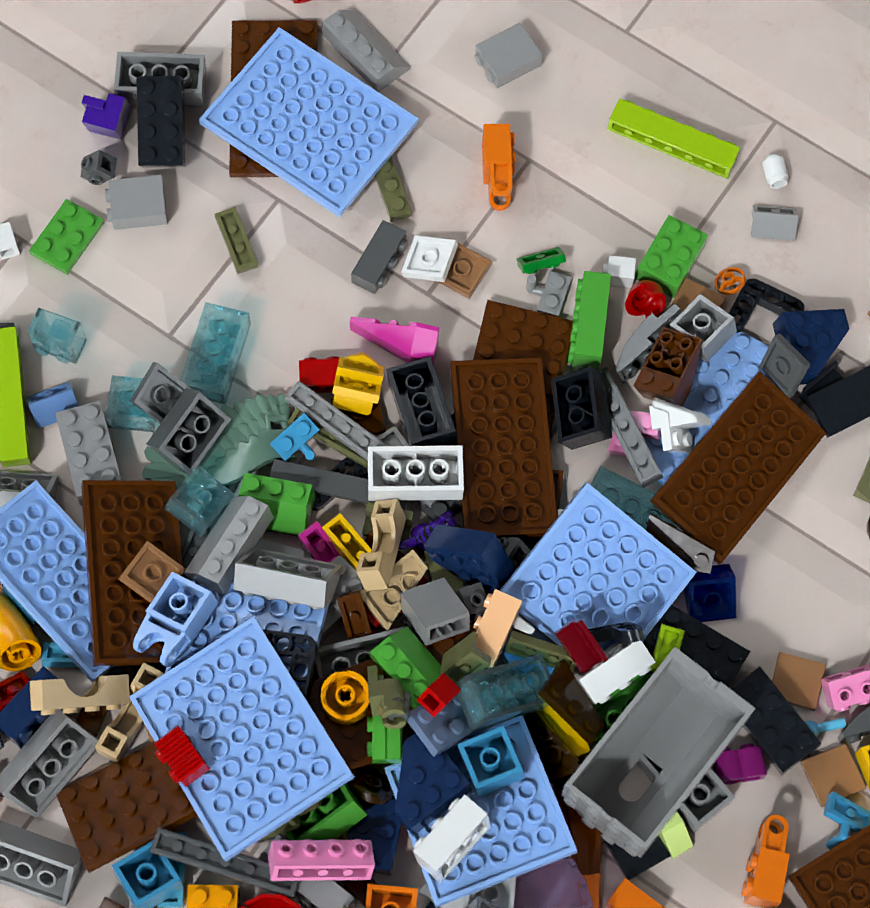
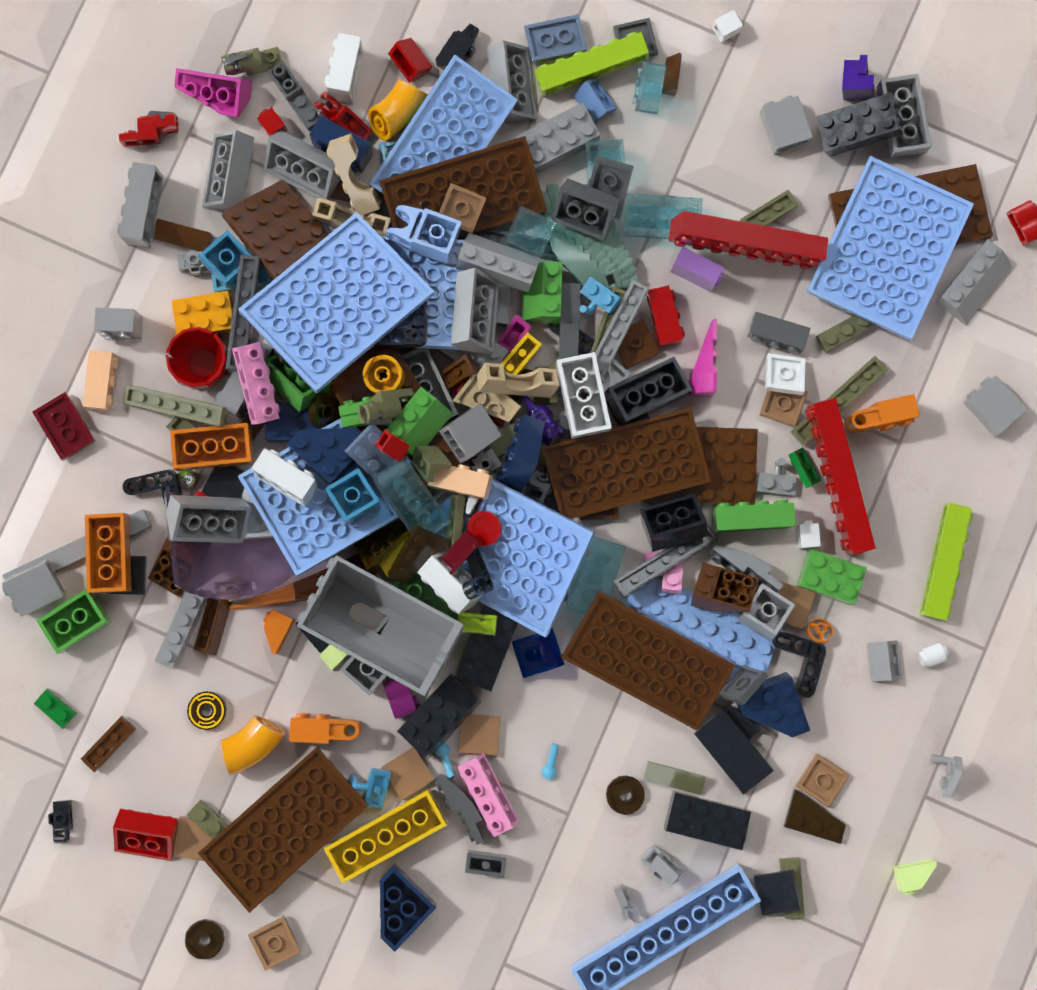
camera: 80 degrees right, 15 degrees up
bright green plate [29,199,104,275] -> none
dark grey brick [80,150,117,185] -> none
red brick [154,725,210,787] -> none
yellow piece [332,352,385,415] -> none
red helmet [625,280,666,318] -> none
wing [646,512,716,574] -> none
white piece [649,397,711,453] -> none
none -> red piece [467,511,502,546]
none -> medium azure bar [541,743,559,780]
none -> reddish brown slope [661,53,682,96]
none -> red brick [668,211,828,269]
none -> medium lavender brick [670,247,724,292]
none -> olive plate [790,356,888,446]
none -> red brick [805,398,876,555]

